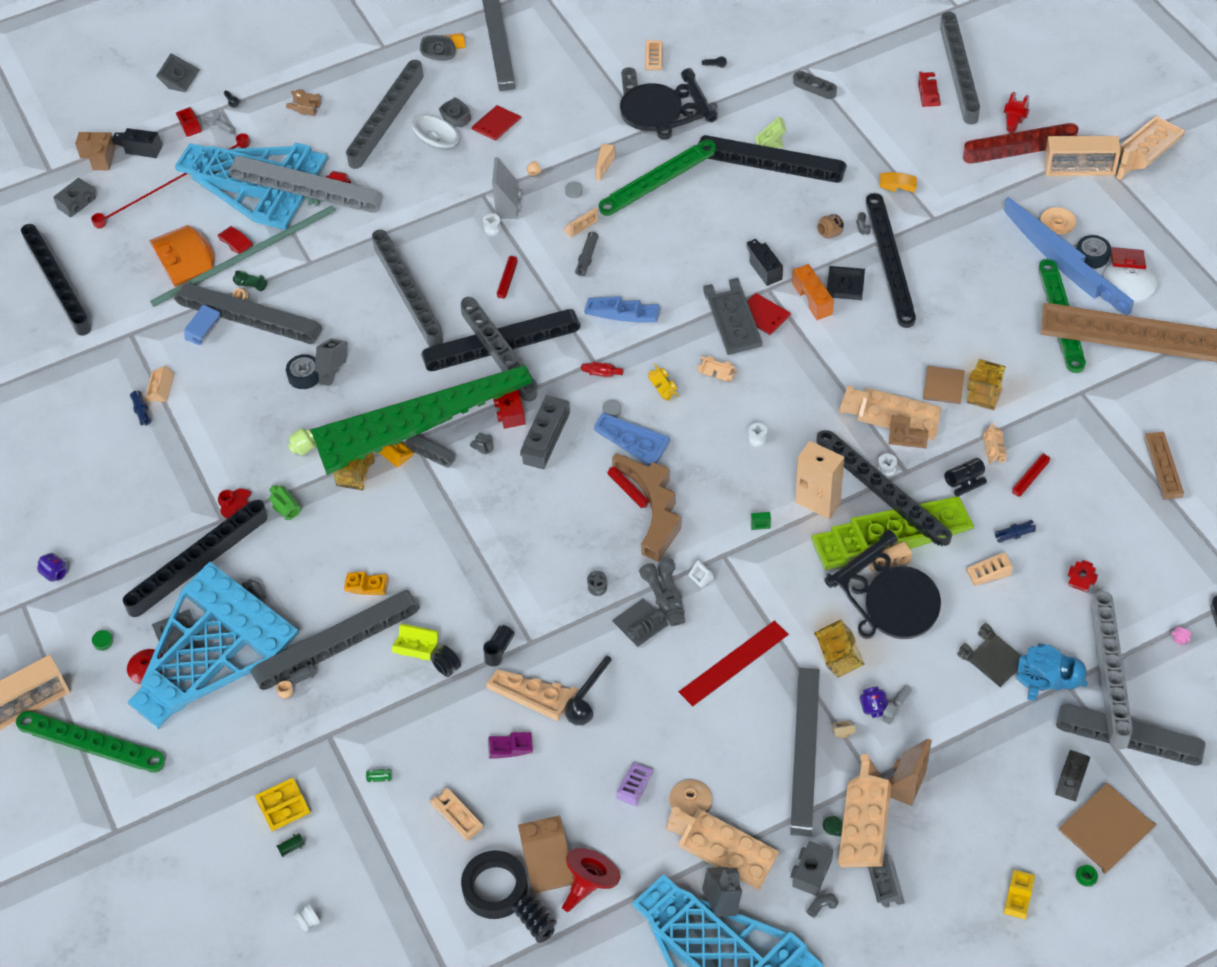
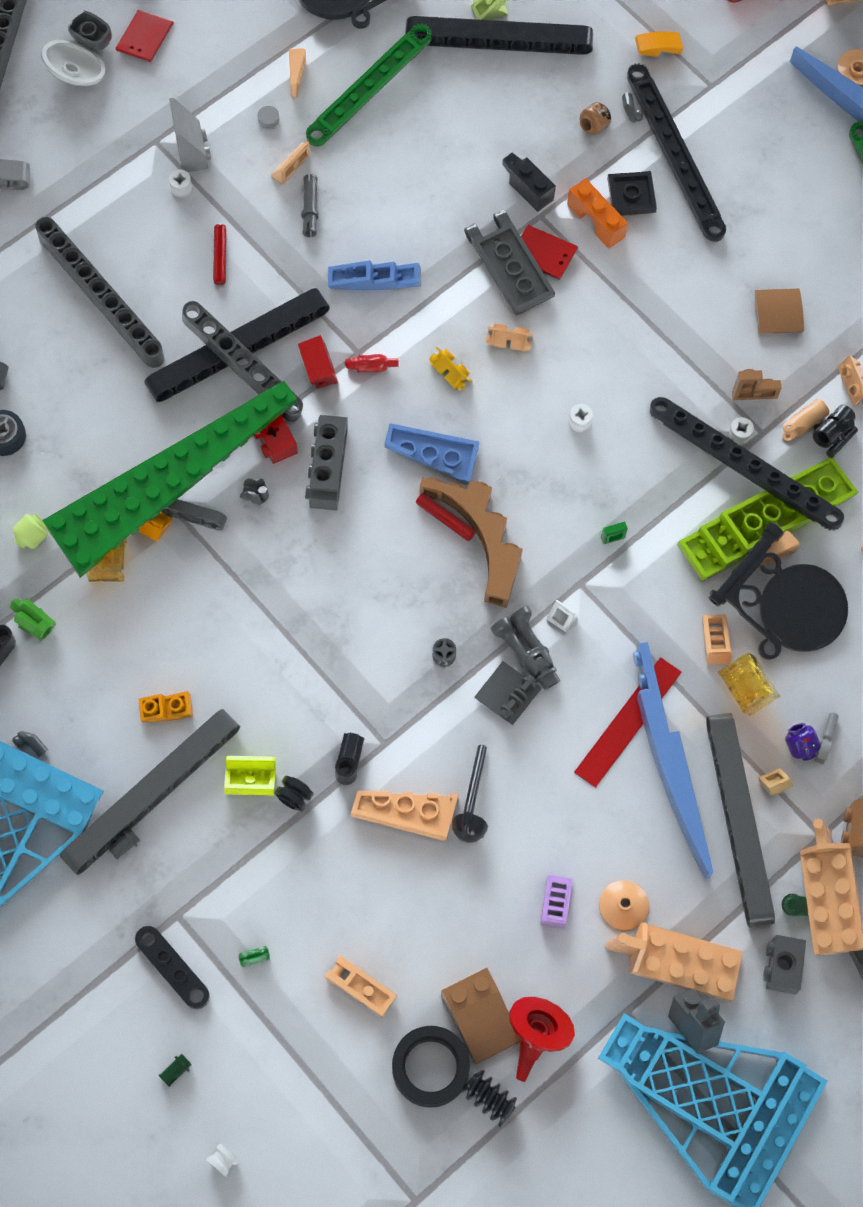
camera: 20 degrees left, 15 degrees up
yellow slope [254,777,311,832] -> none
light nougat hinge [276,681,293,699] -> none
dark grey hinge [315,338,347,386] -> none
magenta slope [488,732,533,759] -> none
light nougat hinge [527,161,541,176] -> none
light grey tile [602,400,621,418] -> none
light nougat brick [795,441,844,519] -> none
dark grey arm [806,893,839,918] -> none
light nougat hinge [839,386,941,441] -> none
clear yellow piece [967,359,1006,410] -> none
none -> black plate [135,926,210,1010]
none -> red hinge [298,335,339,389]
none -> medium blue slope [633,642,714,879]
none -> light nougat slope [702,614,731,664]
none -> light nougat piece [782,399,830,441]

